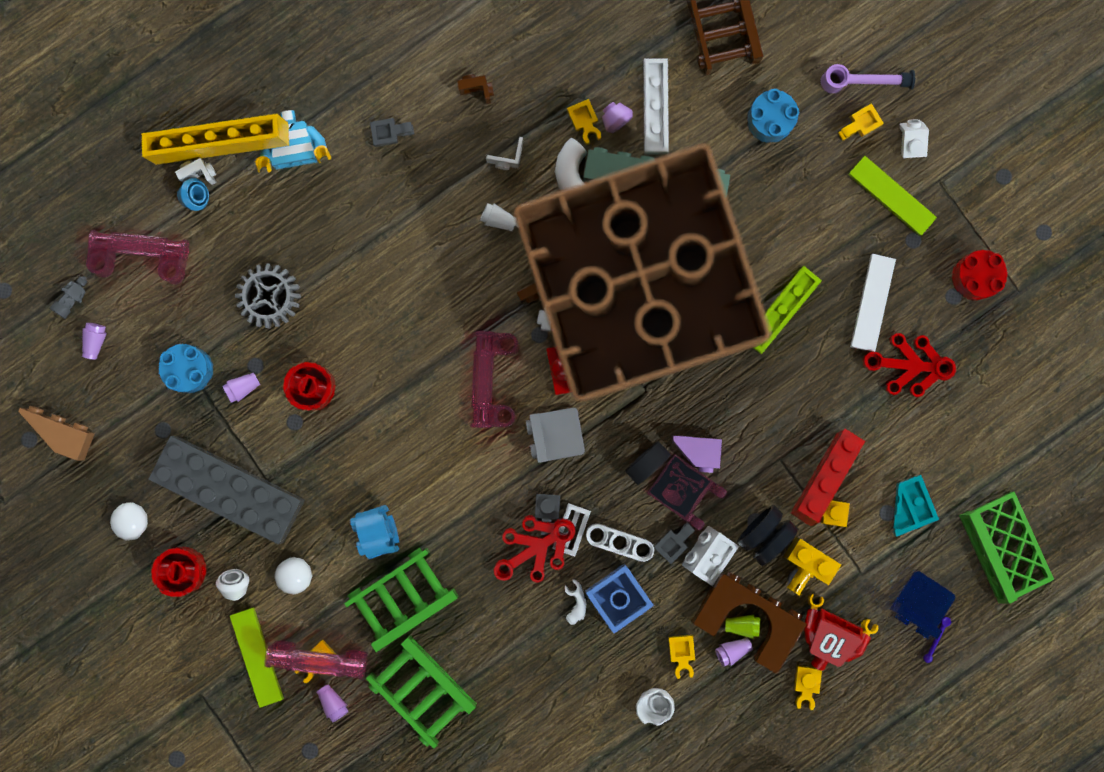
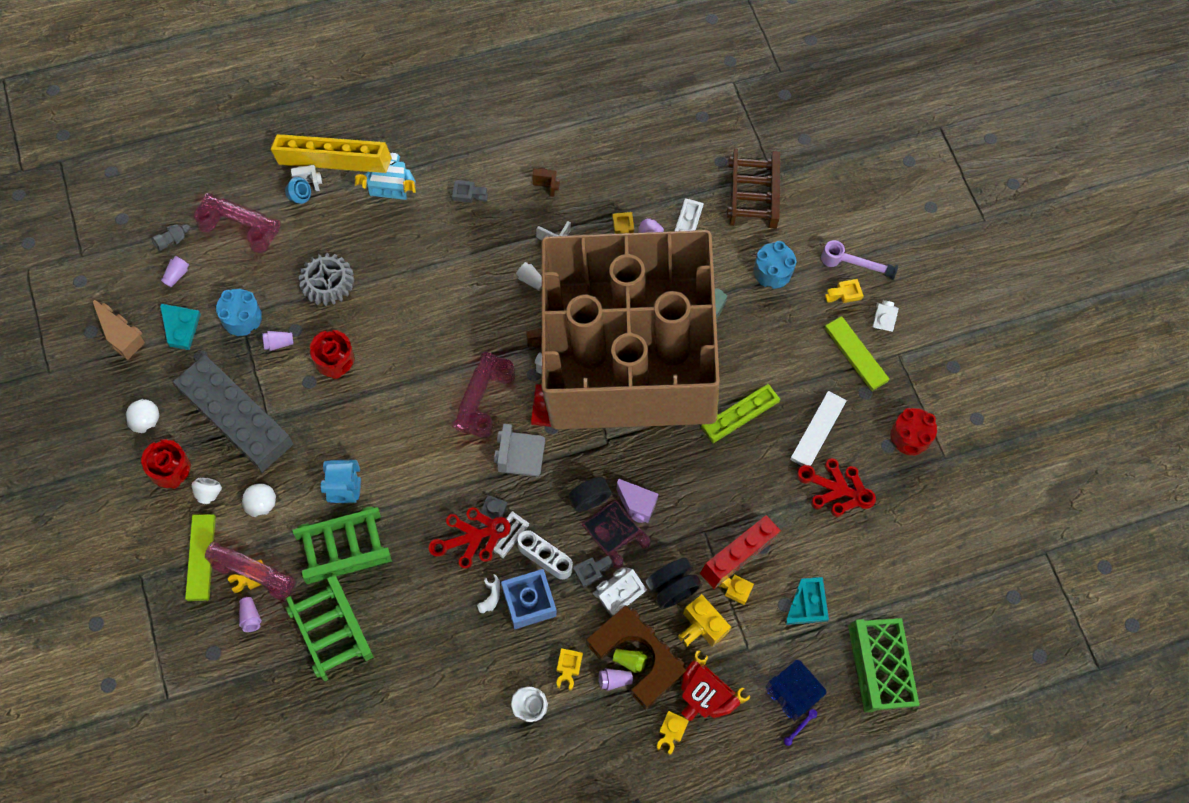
camera: 15 degrees right, 20 degrees down
none -> teal wing [160,304,201,350]

